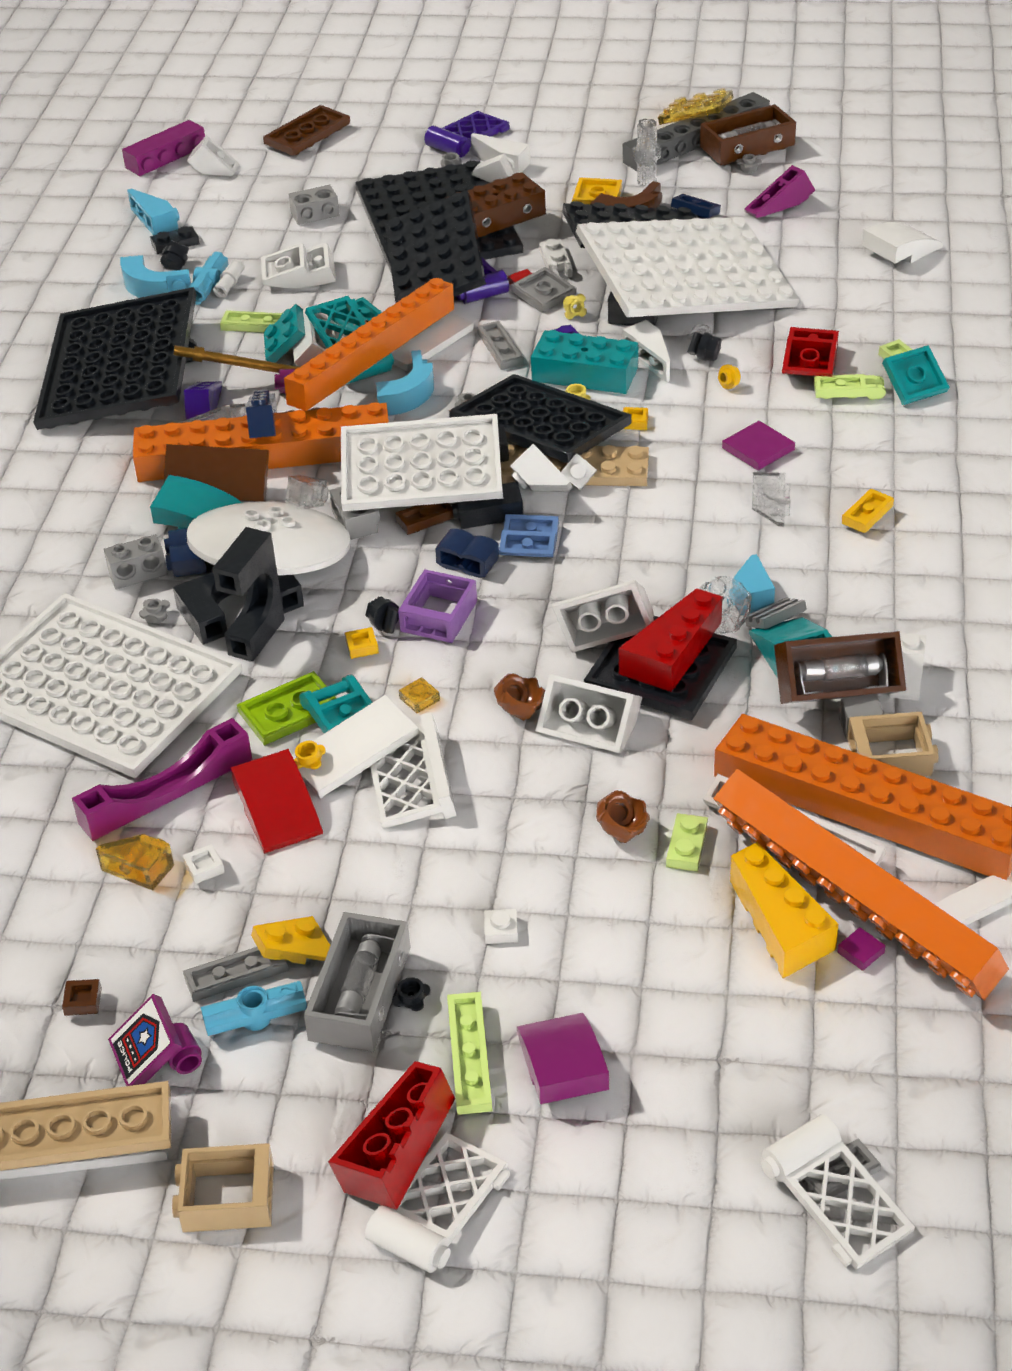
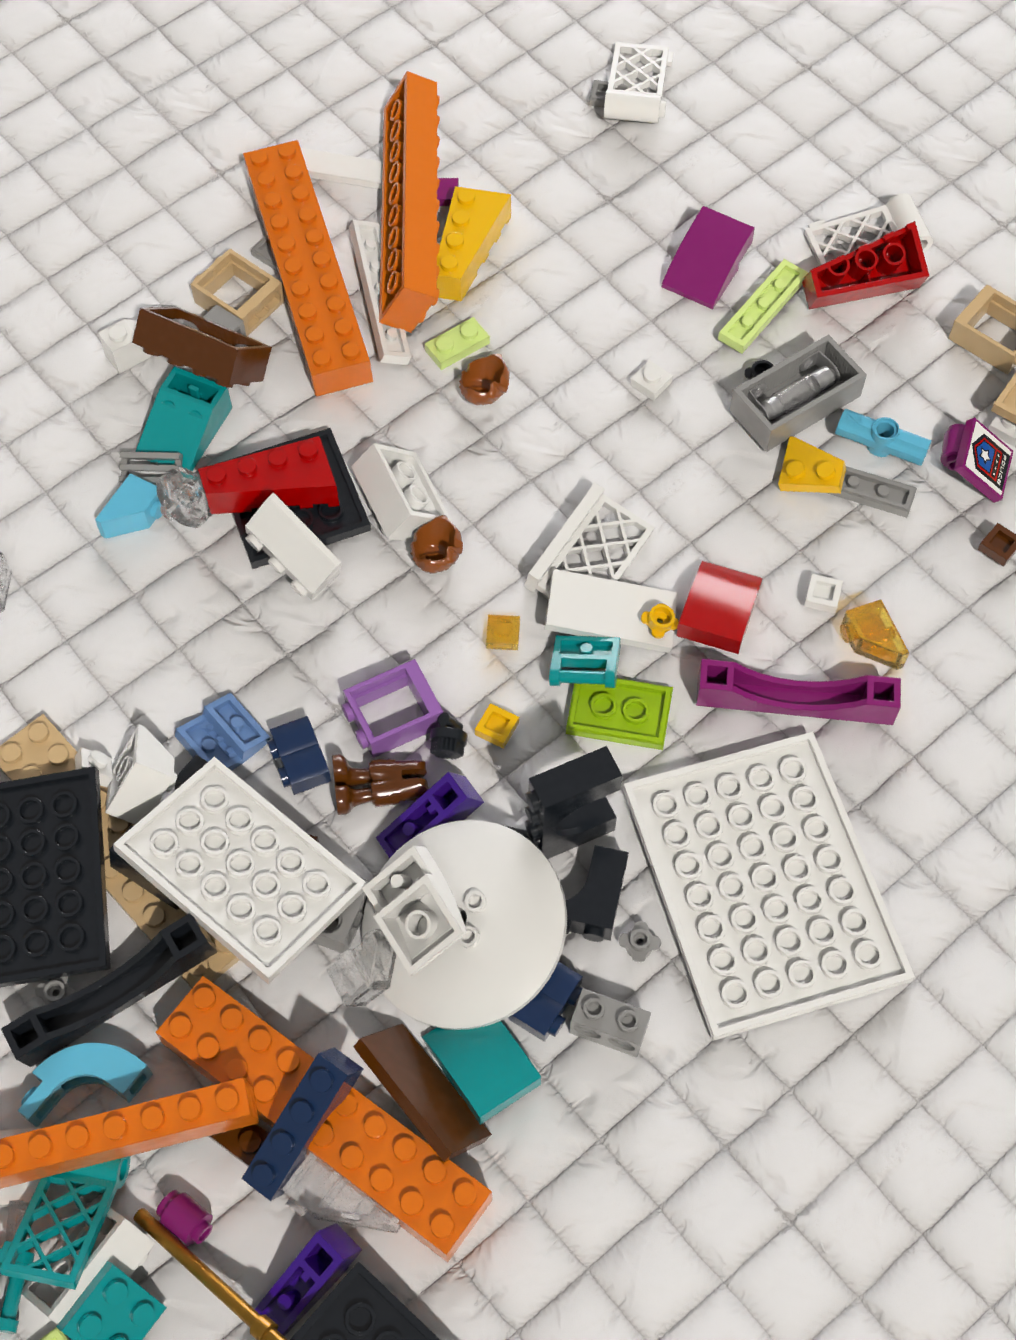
camera: 140 degrees left, 20 degrees up
none -> black arch [1,913,218,1067]
none -> reddish brown piece [332,754,429,815]
none -> white slope [362,845,467,976]
none -> dark purple slope [375,772,484,858]

